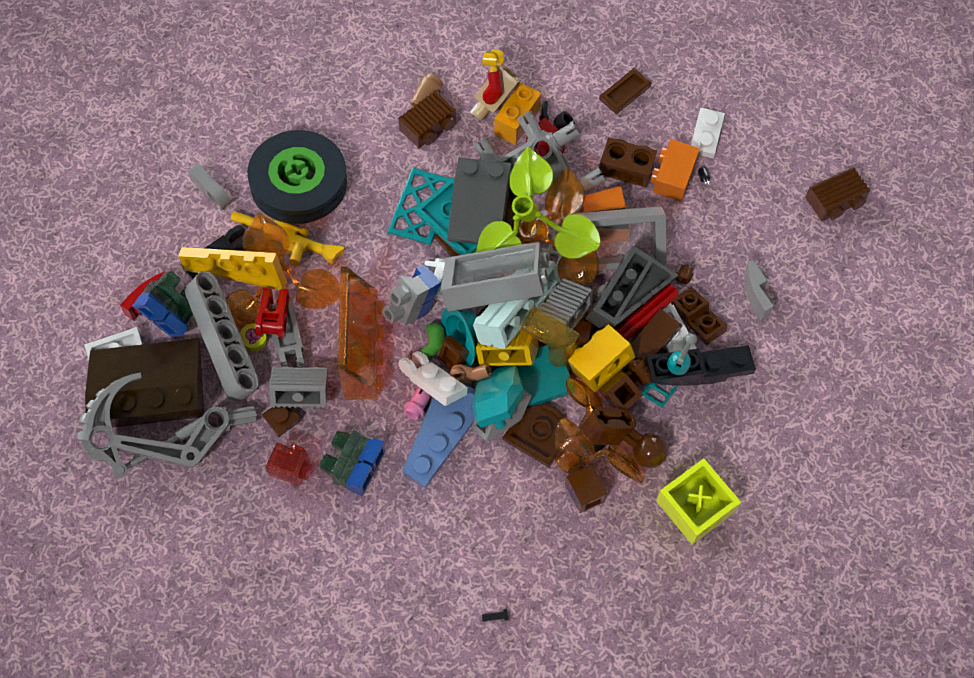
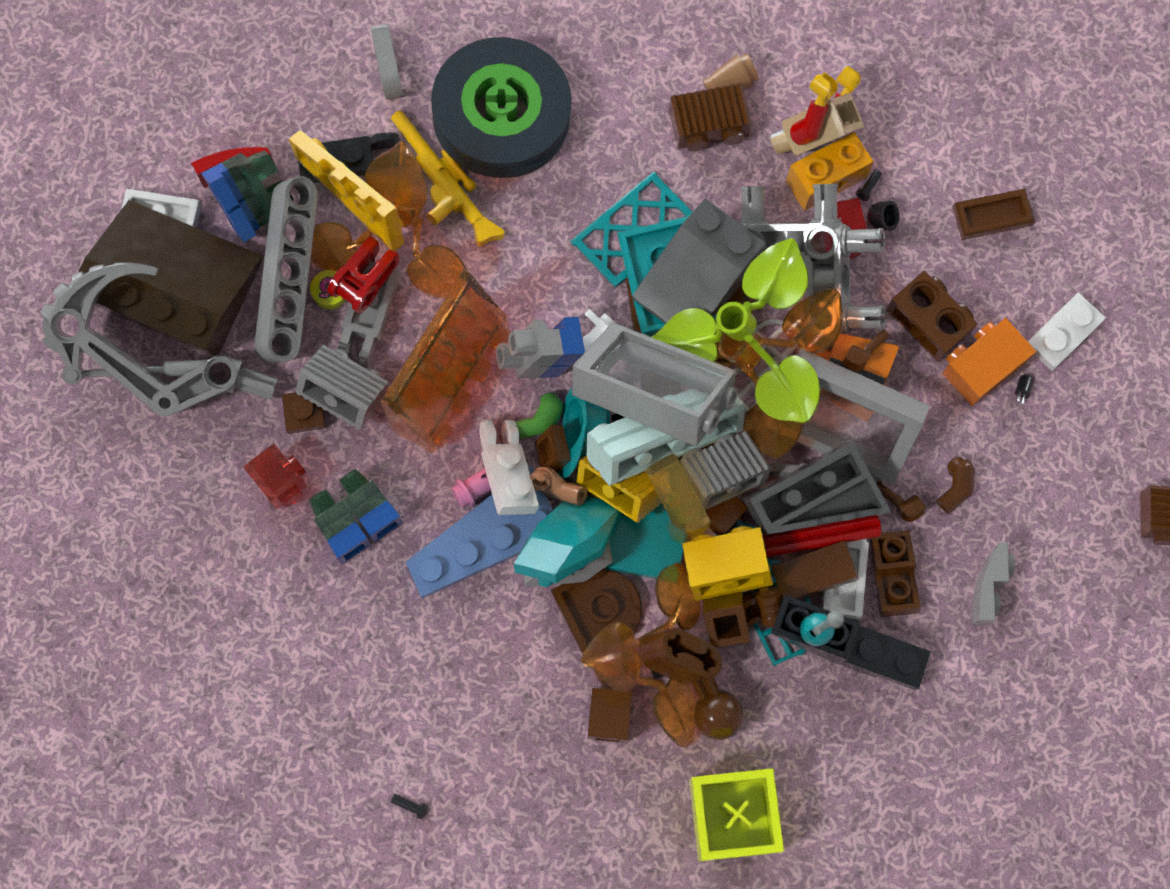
camera: 30 degrees right, 10 degrees up
none -> reddish brown hand [842,330,889,372]
none -> reddish brown arm [936,457,975,514]

